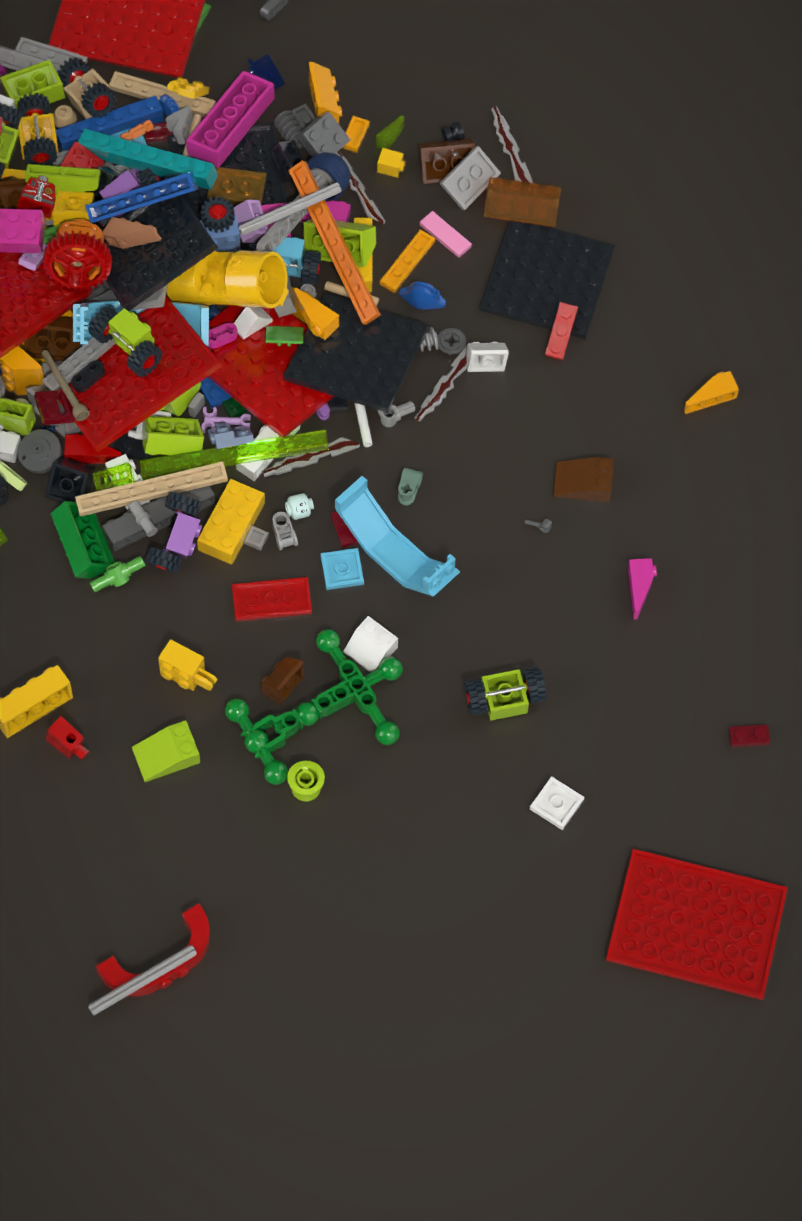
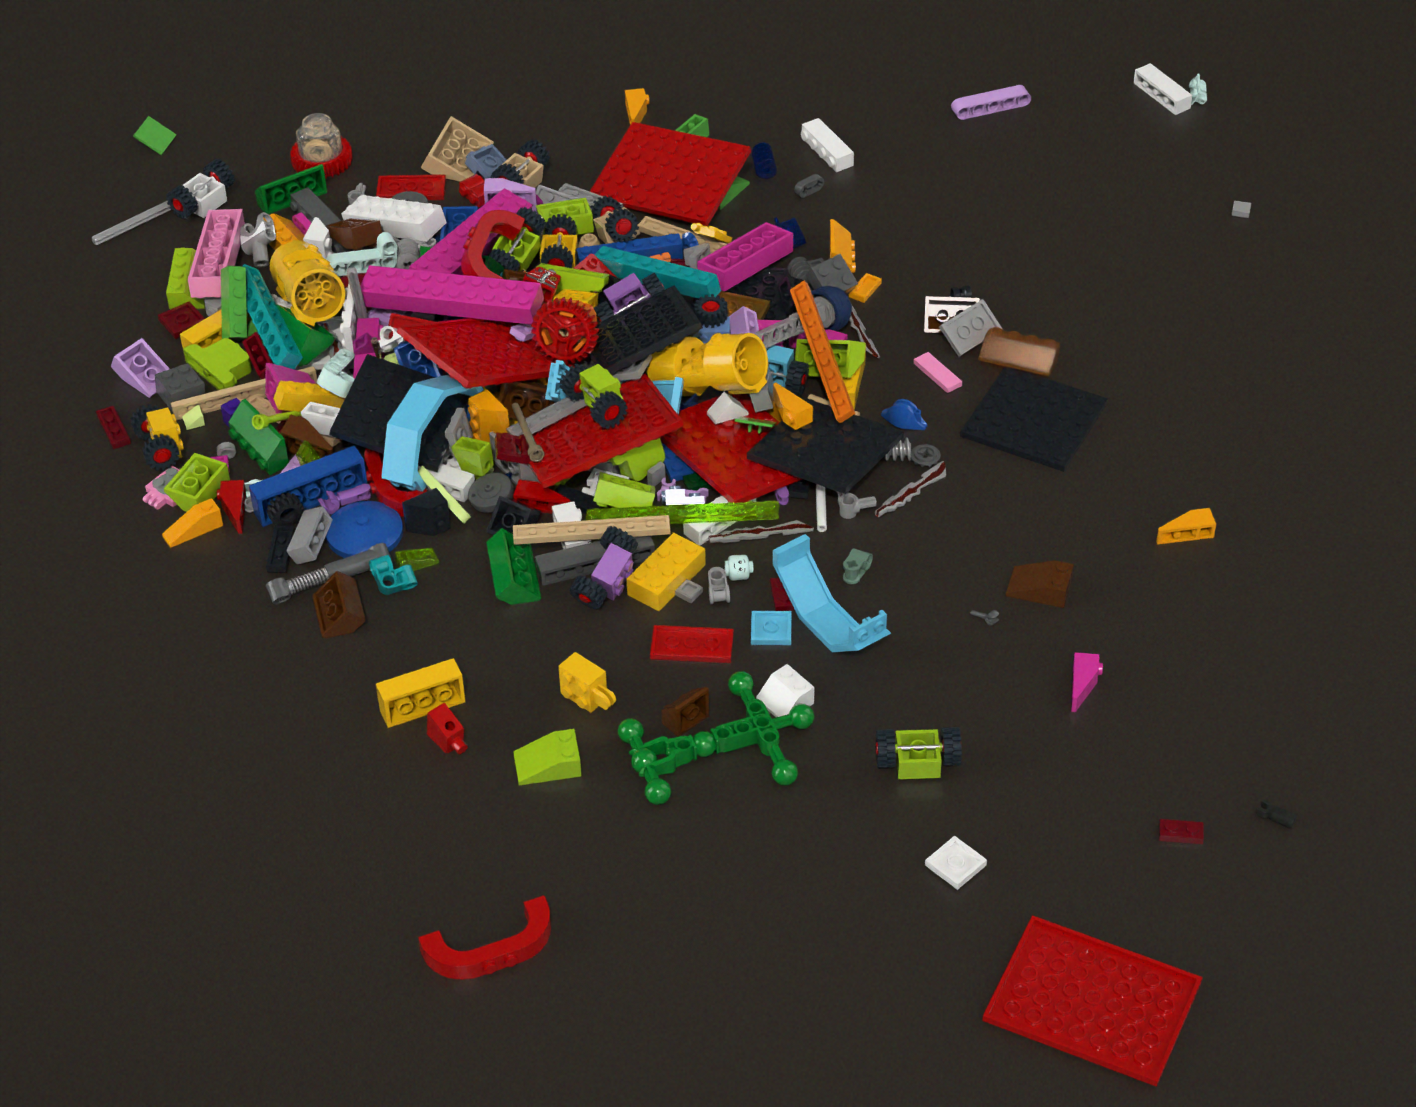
camera: 15 degrees right, 20 degrees down
black plate [71,361,106,392] -> none
blue brick [85,171,199,223] -> none
light grey axle [88,945,196,1015] -> none
bright green pin [89,556,146,593] -> none
clear neon green slope [93,462,136,491] -> none
nougat slope [103,217,162,249] -> none
light grey pin [128,501,158,537] -> none
dark pink beam [207,323,238,349] -> none
light grey axle [238,182,341,235] -> none
lime piece [287,761,325,801] -> none
clear neon green slope [376,116,405,151] -> none
yellow brick [377,148,406,178] -> none
light orange tile [380,230,435,293] -> none
white slope [466,342,509,372] -> none
light grey sword [491,107,534,189] -> none
plate [545,302,578,361] -> none

